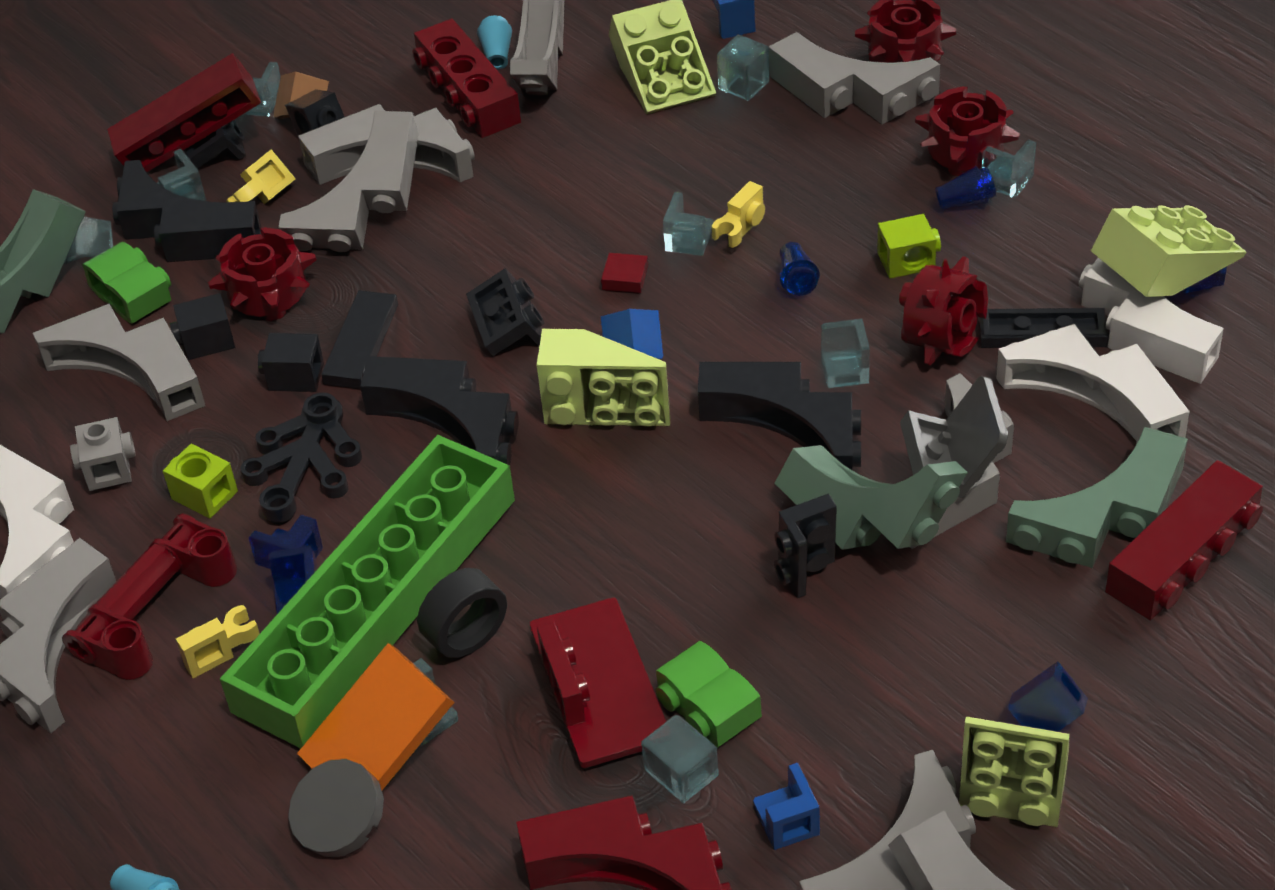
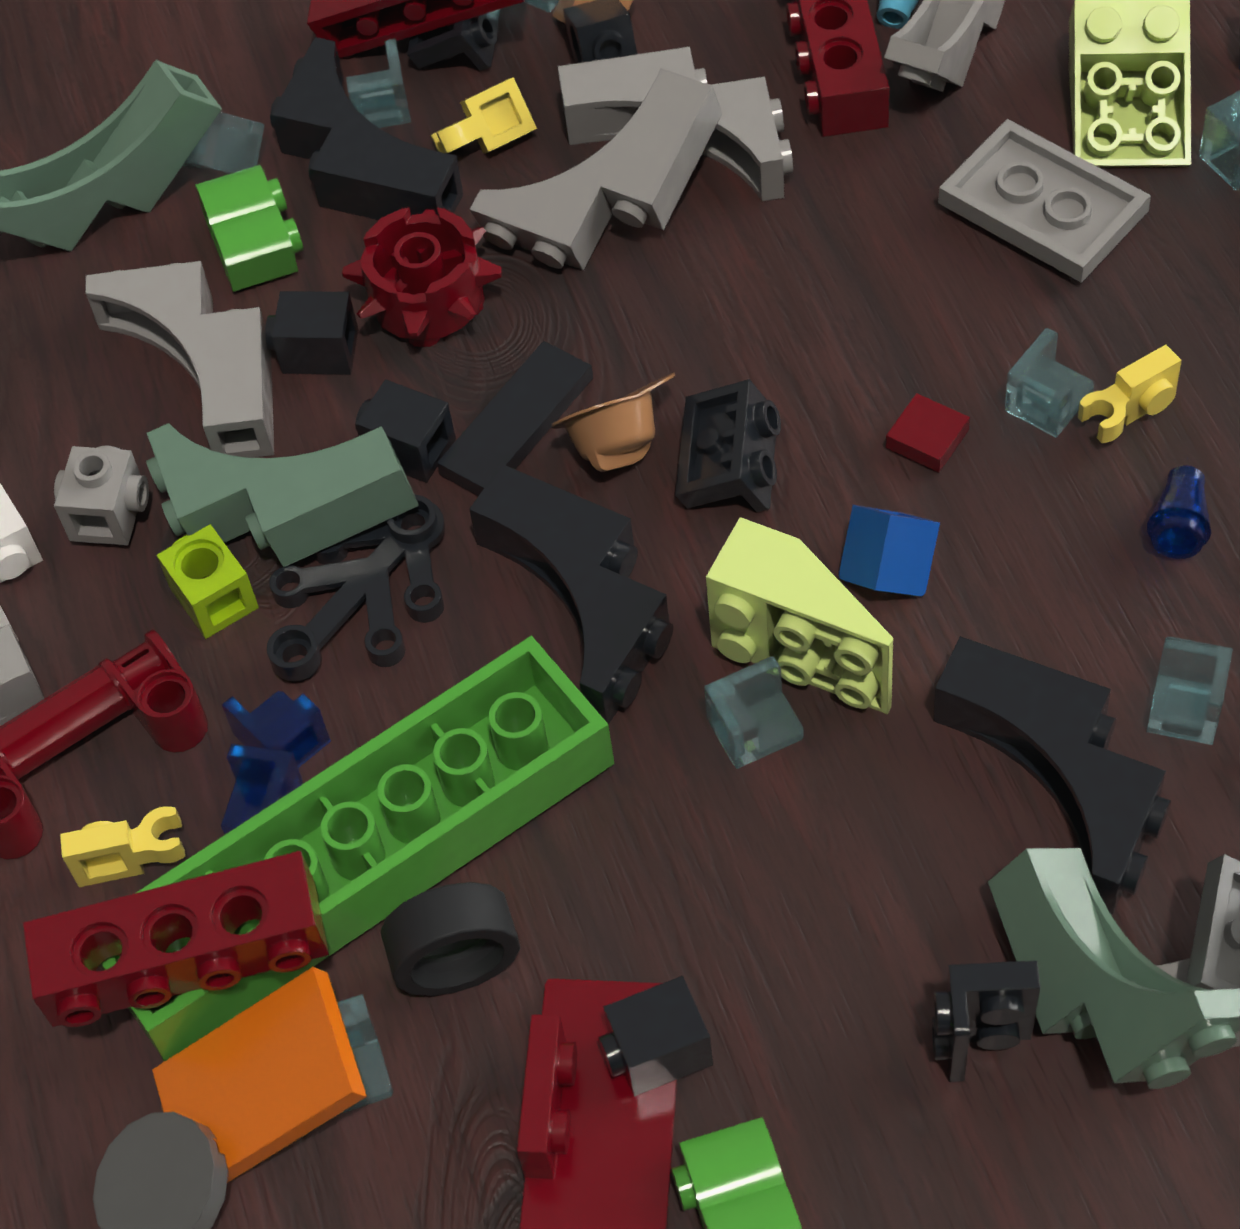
camera: 25 degrees right, 10 degrees up
none -> dark red brick [23,850,329,1027]
none -> sand green arch [146,423,419,568]
none -> medium nougat piece [551,373,676,472]
none -> black brick [598,975,713,1096]
none -> clear light blue panel [704,656,804,769]
none -> light grey plate [938,119,1151,283]

